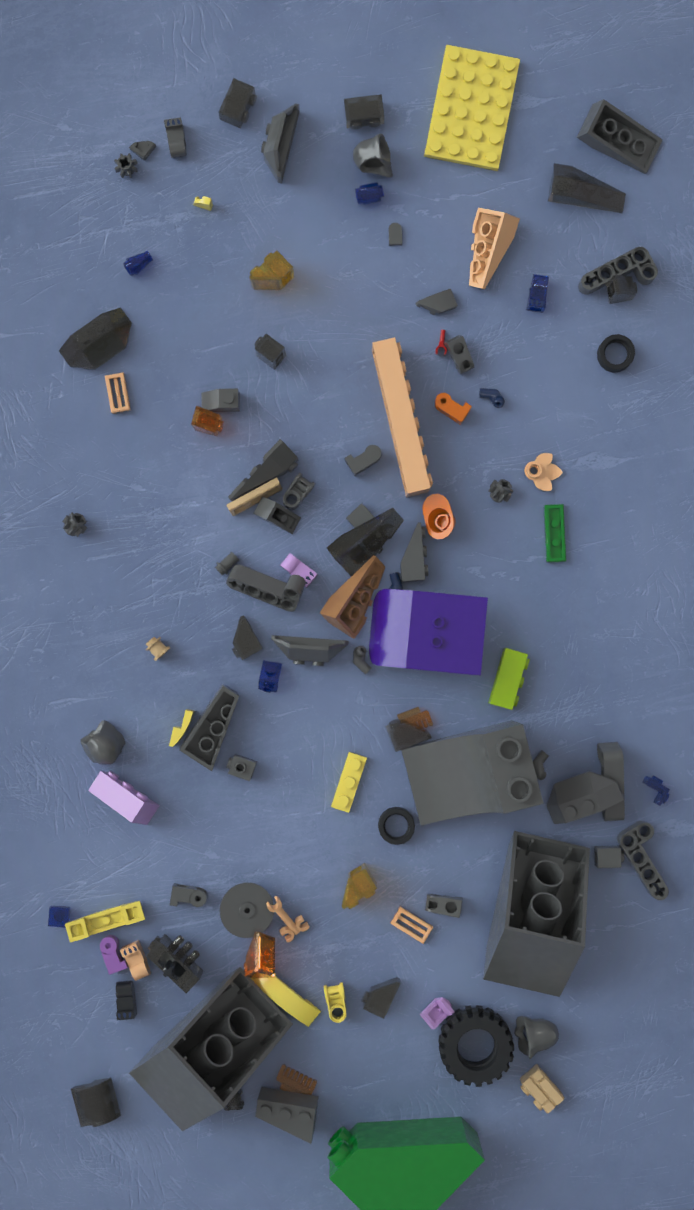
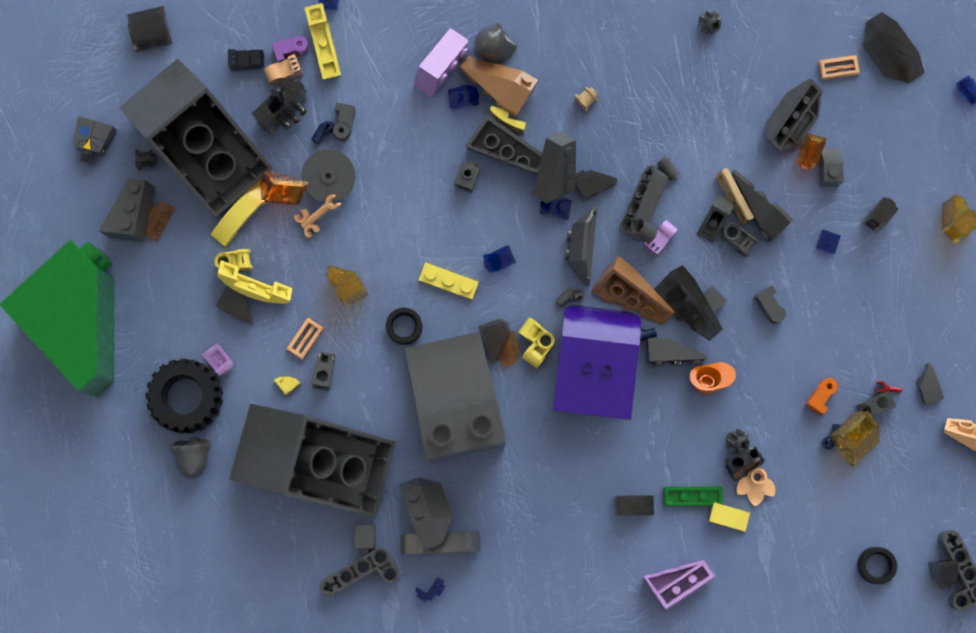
camera: 90 degrees right, 5 degrees down
light nougat brick [372,337,433,498] -> none
lime brick [488,648,530,710] -> none
tan brick [520,1064,565,1113] -> none
clear blue leg [526,274,549,313] -> none
dark grey arm [533,750,549,780] -> none
none -> dark grey torso [74,116,117,164]
none -> light yellow slope [217,261,292,304]
none -> light yellow tile [274,376,301,396]
none -> dark blue arm [311,121,335,144]
none -> clear blue bracket [448,84,479,109]
none -> medium nougat wedge [459,56,538,117]
none -> clear blue bracket [483,245,516,273]
none -> light yellow piece [518,317,554,369]
none -> dark grey wedge [532,132,576,203]
none -> clear smoke slope [614,496,654,516]
none -> lavender wedge [643,560,715,611]
none -> light yellow slope [709,502,750,532]
none -> black leg [725,447,765,481]
none -> dark grey wedge [766,79,823,152]
none -> clear blue plate [816,229,841,254]
none -> clear yellow slope [830,411,880,466]

